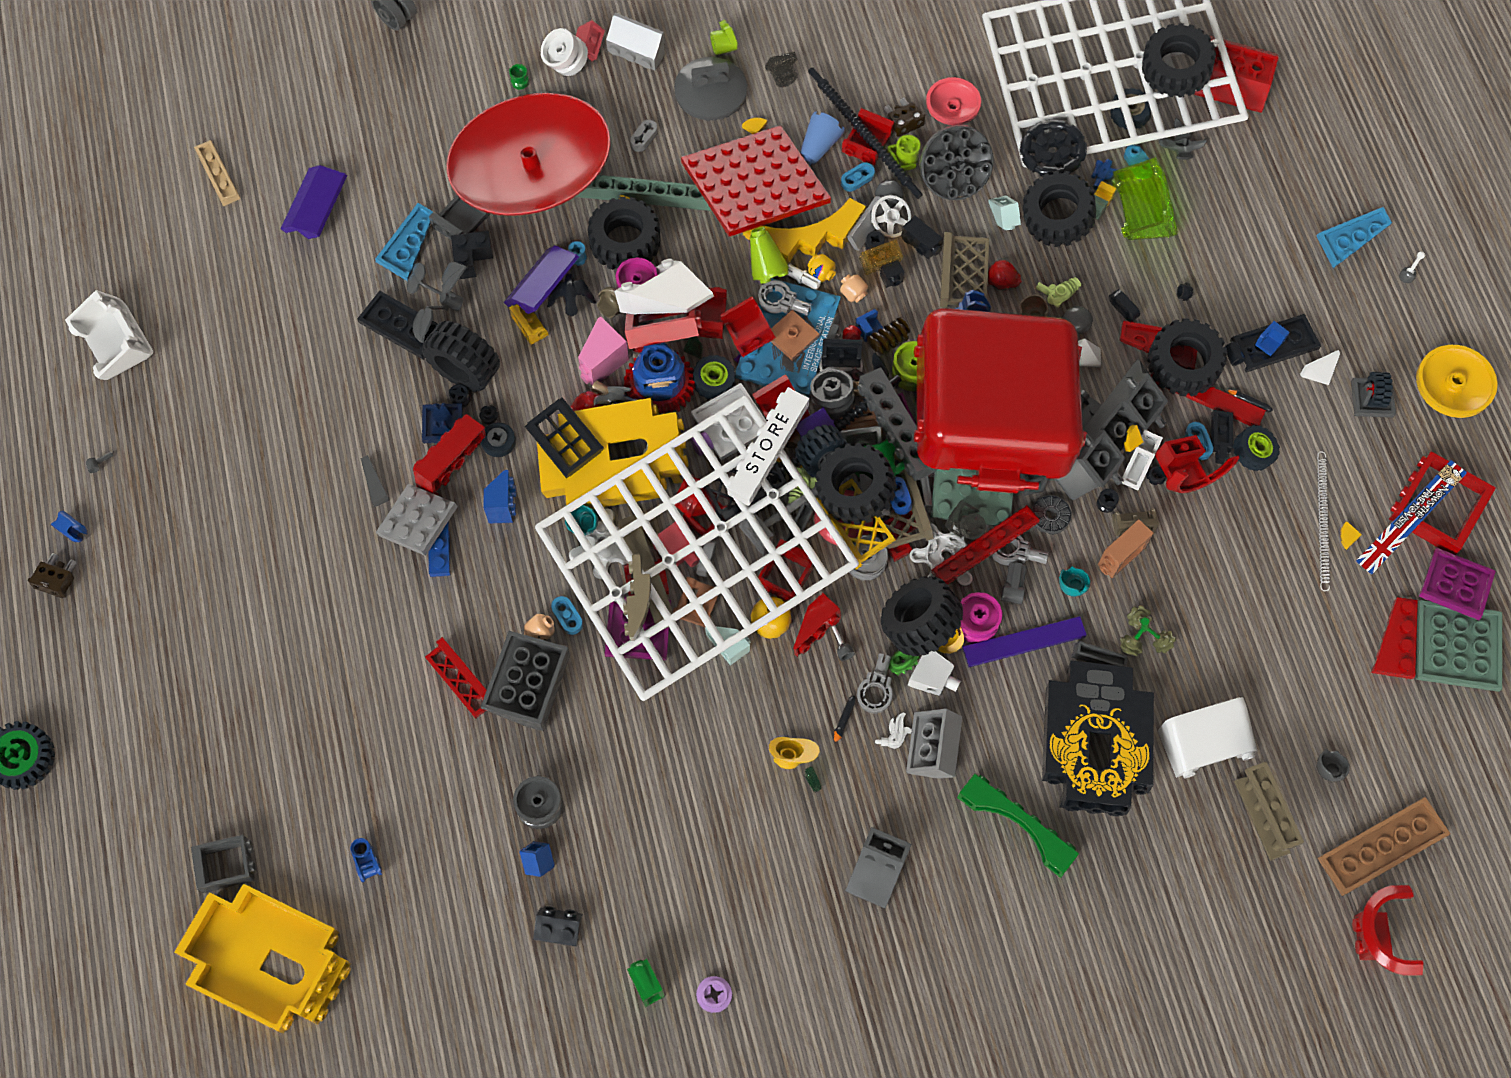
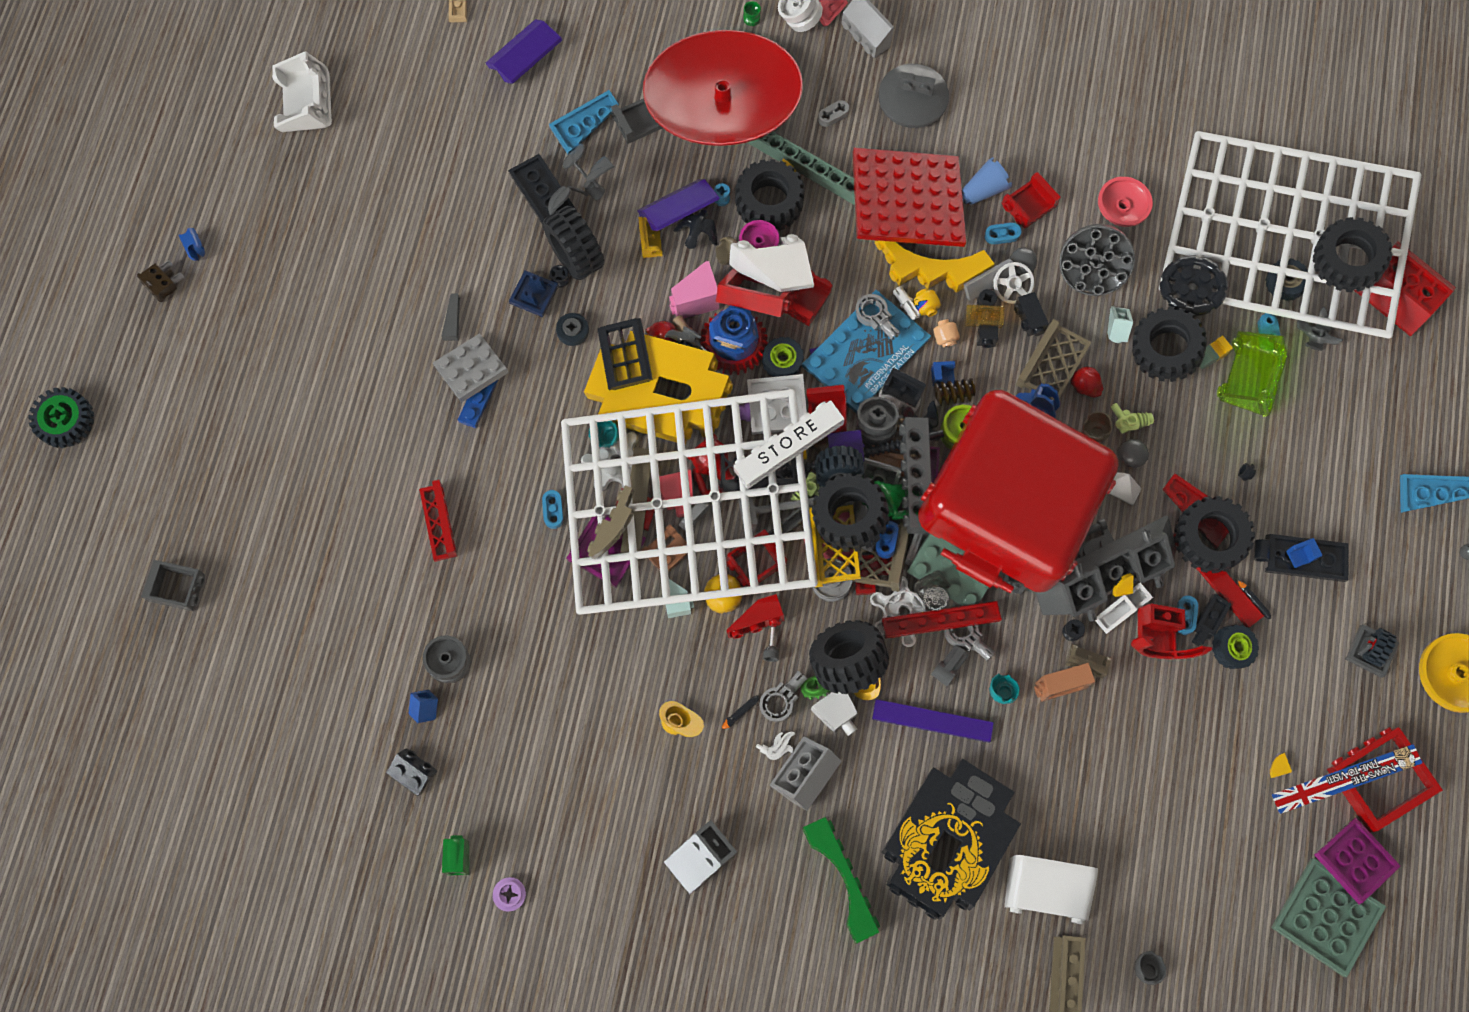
camera: 25 degrees right, 5 degrees up
dark grey hand [86,452,113,473] -> none
yellow panel [174,884,351,1034] -> none
blue piece [350,838,383,883] -> none
red wedge [413,414,486,496] -> none
black brick [451,230,493,280] -> none
black plate [479,405,499,424] -> none
dark grey slope [481,631,570,731] -> none
blue slope [483,470,517,523] -> none
light nougat head [524,614,555,641] -> none
tile [683,336,703,359] -> none
lime piece [710,19,738,55] -> none
red panel [720,297,776,357] -> none
yellow tile [742,118,767,134] -> none
lime cone [750,227,789,284] -> none
clear smoke piece [765,52,798,87] -> none
nougat plate [770,310,820,361] -> none
clear green tile [804,766,822,793] -> none
black hose [808,67,923,199] -> none
dark grey plate [826,312,841,339] -> none
red plate [842,325,862,340] -> none
dark brown piece [884,98,925,137] -> none
lime piece [887,135,920,171] -> none
dark pink wheel [960,592,1003,644] -> none
tile [1032,495,1072,535] -> none
dark grey piece [1072,641,1128,667] -> none
blue piece [1091,159,1124,190] -> none
black beam [1109,289,1140,322] -> none
olive plant [1120,605,1176,656] -> none
black plate [1146,466,1166,485] -> none
white slope [1300,350,1340,385] -> none
white piece [1317,451,1330,591] -> none
red wing [1371,597,1418,679] -> none

